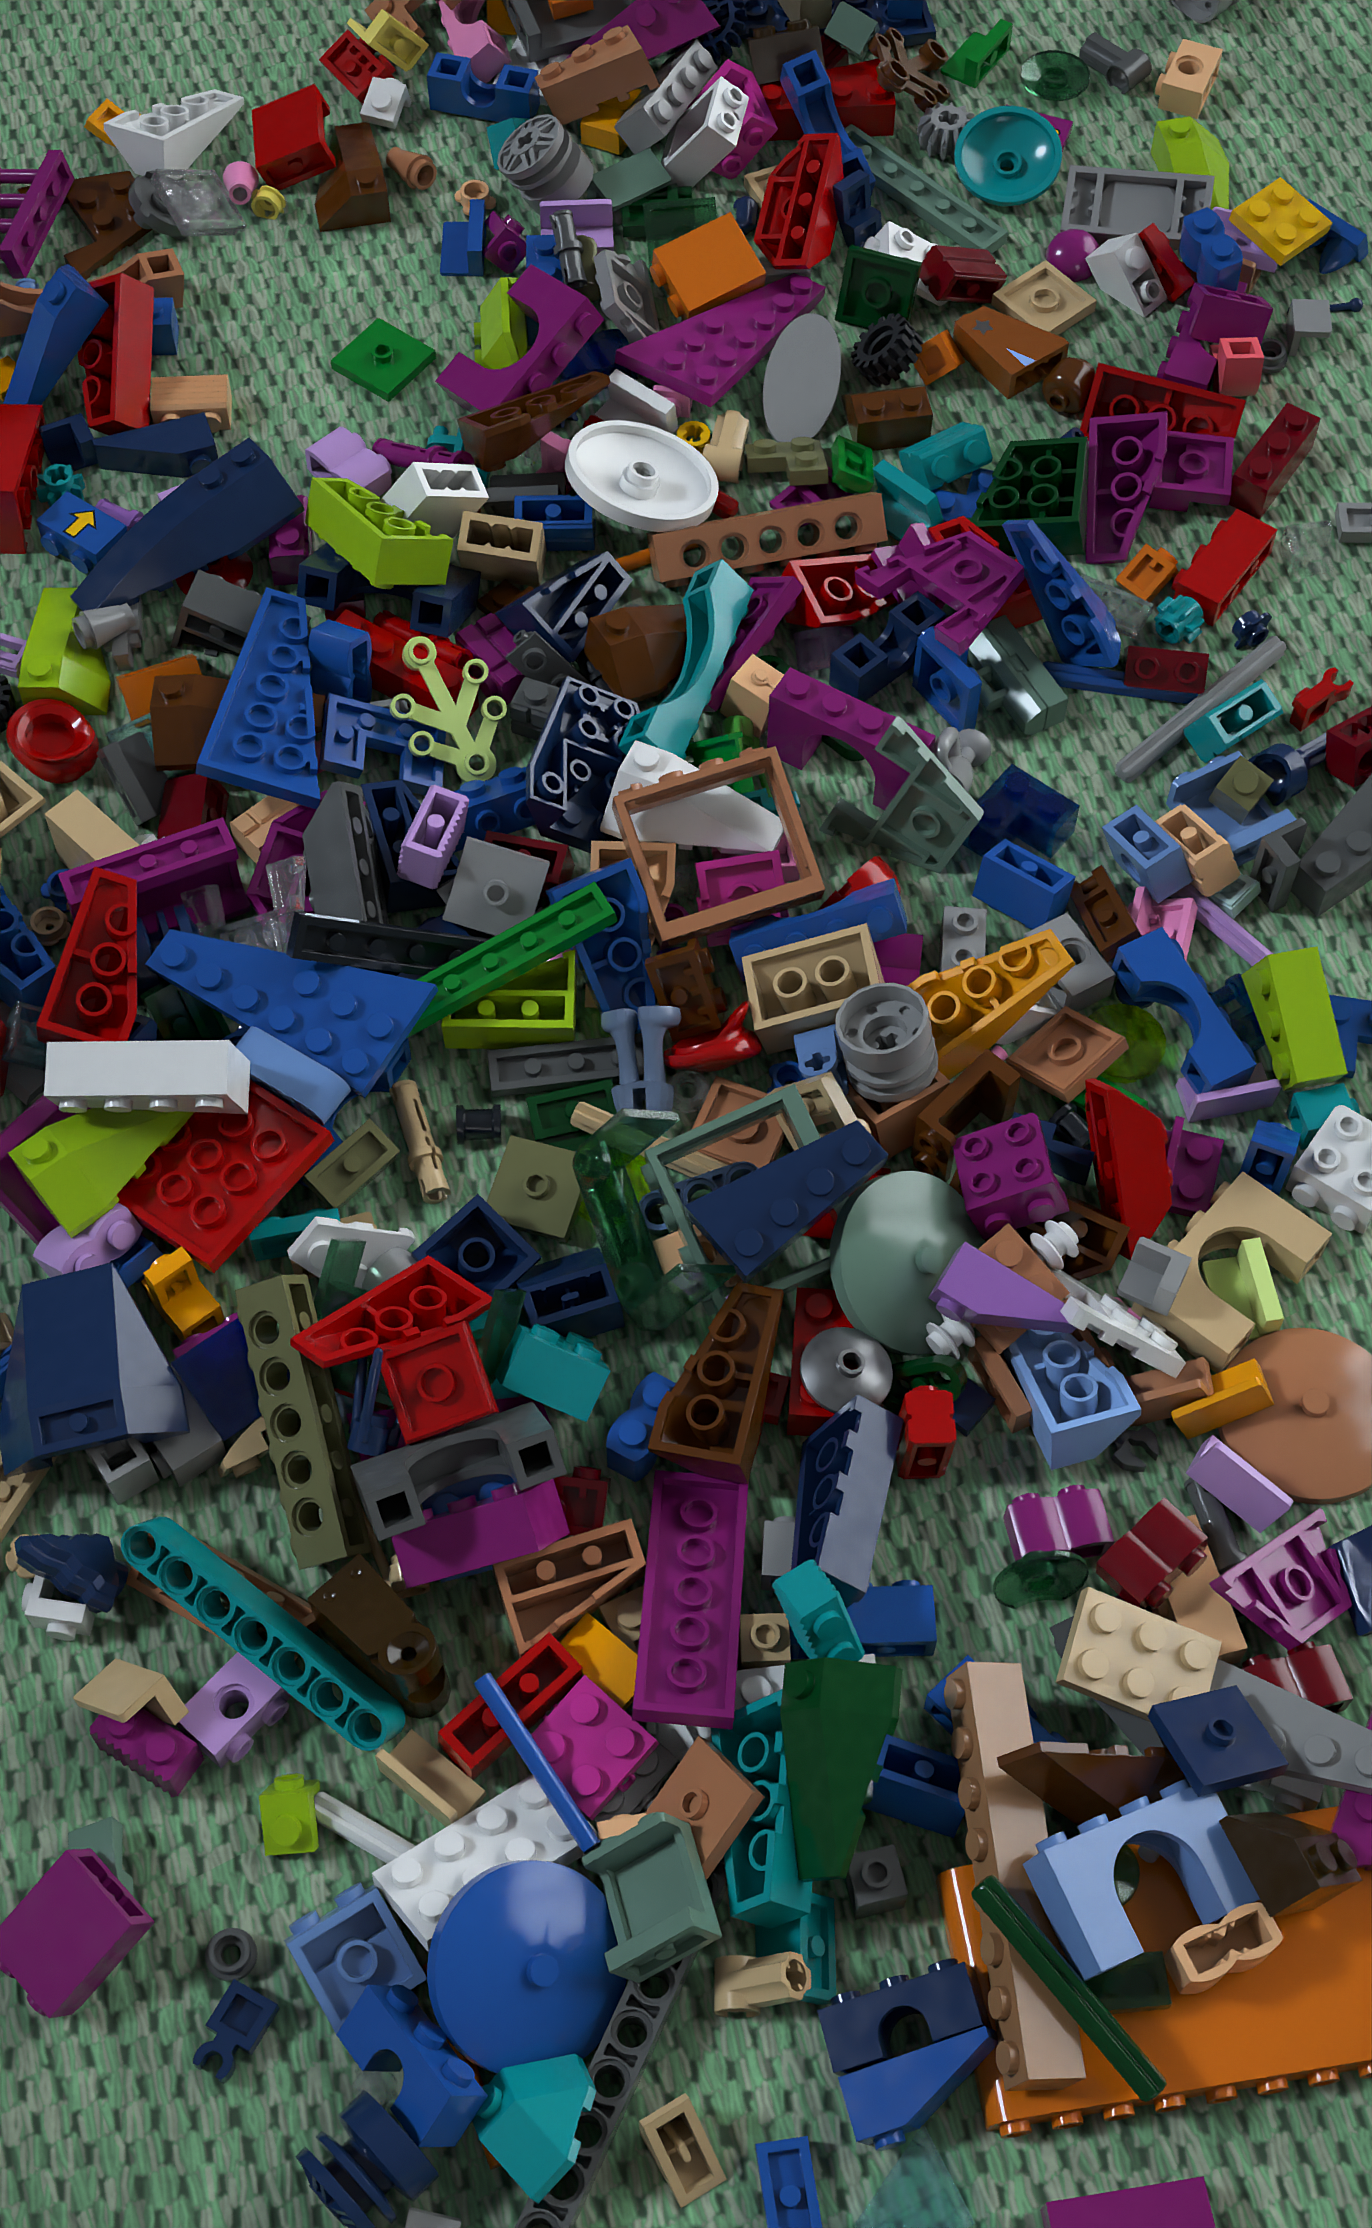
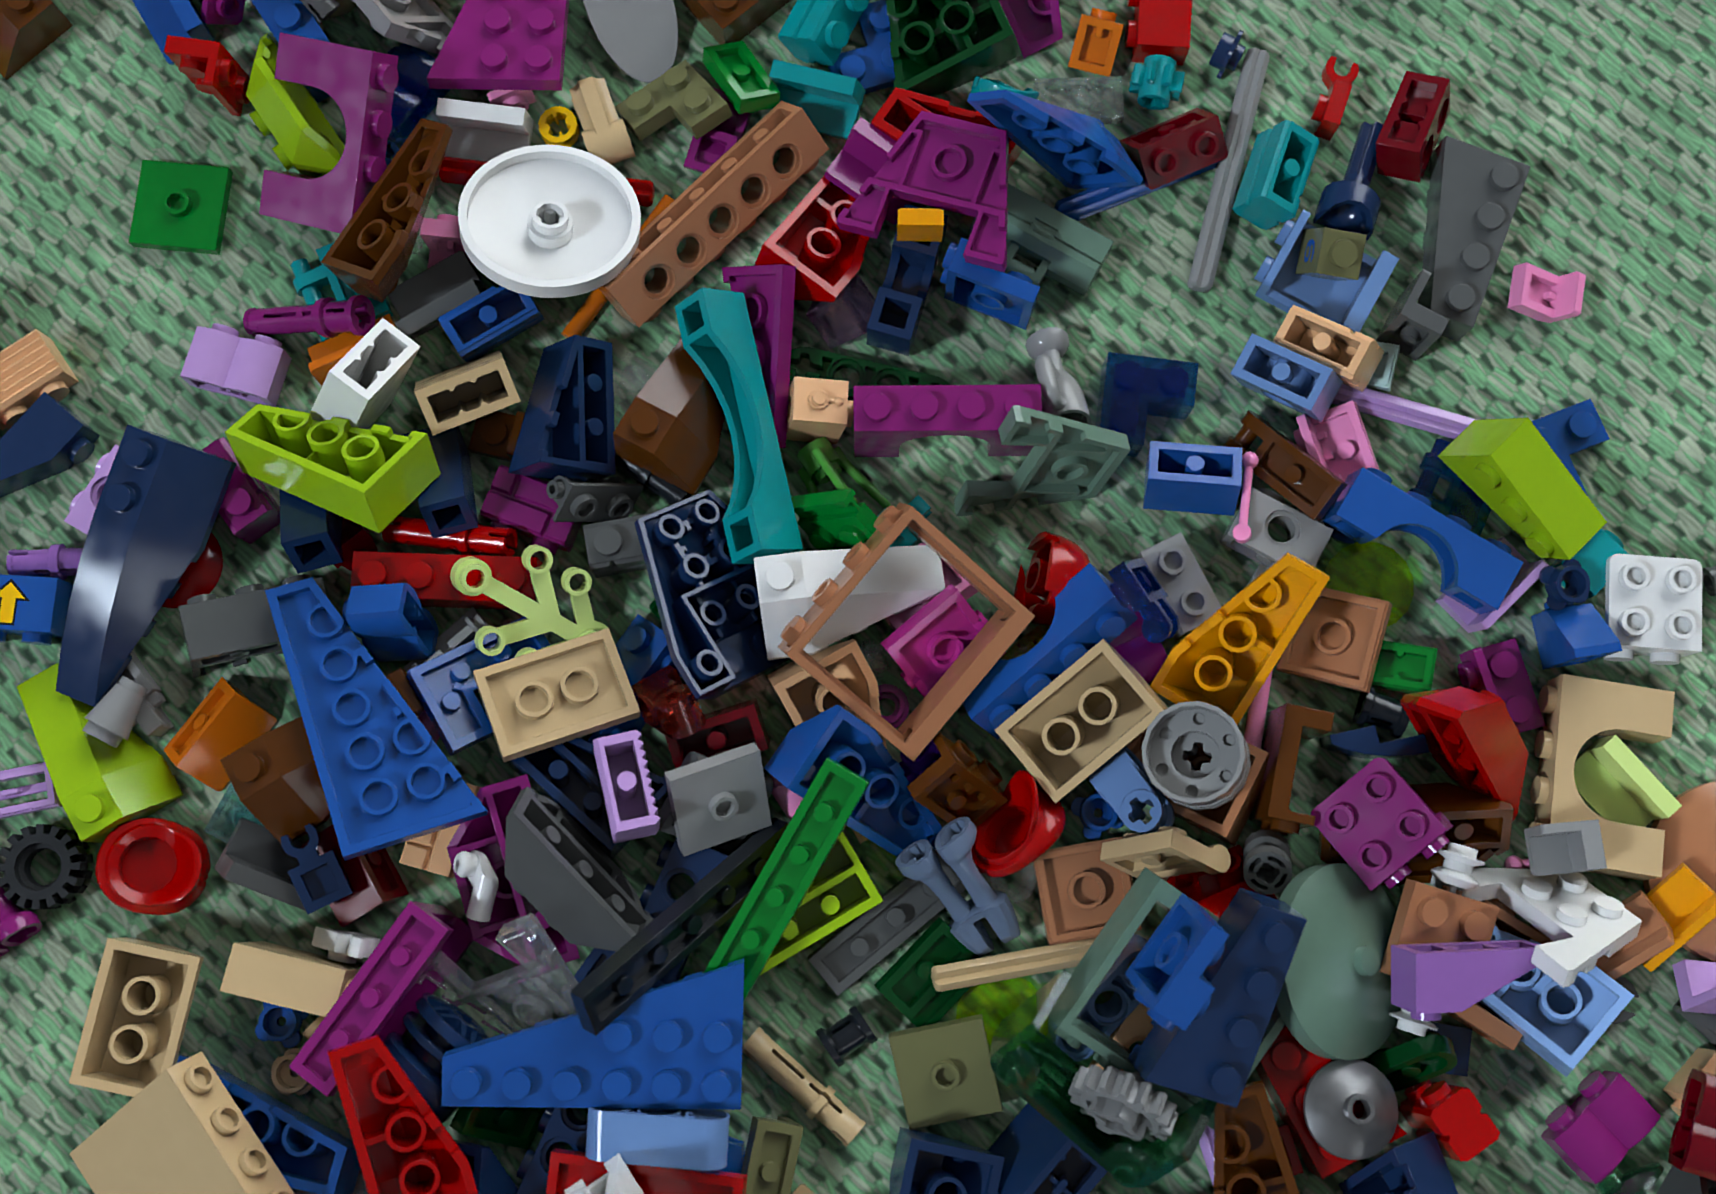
camera: 30 degrees left, 20 degrees up
none -> red bracket [164,35,250,116]
none -> dark blue plate [281,823,354,914]
none -> white arm [453,849,499,922]
none -> tan plate [473,628,640,762]
none -> clear red leg [631,665,707,739]
none -> light orange tile [897,208,944,242]
none -> light grey gear [1068,1064,1179,1142]
none -> clear blue plate [1108,557,1180,643]
none -> blue plate [1124,893,1230,1032]
none -> bright pink hinge [1232,451,1259,544]
none -> dark grey wheel [1243,830,1292,894]
none -> dark blue plate [1539,559,1590,611]

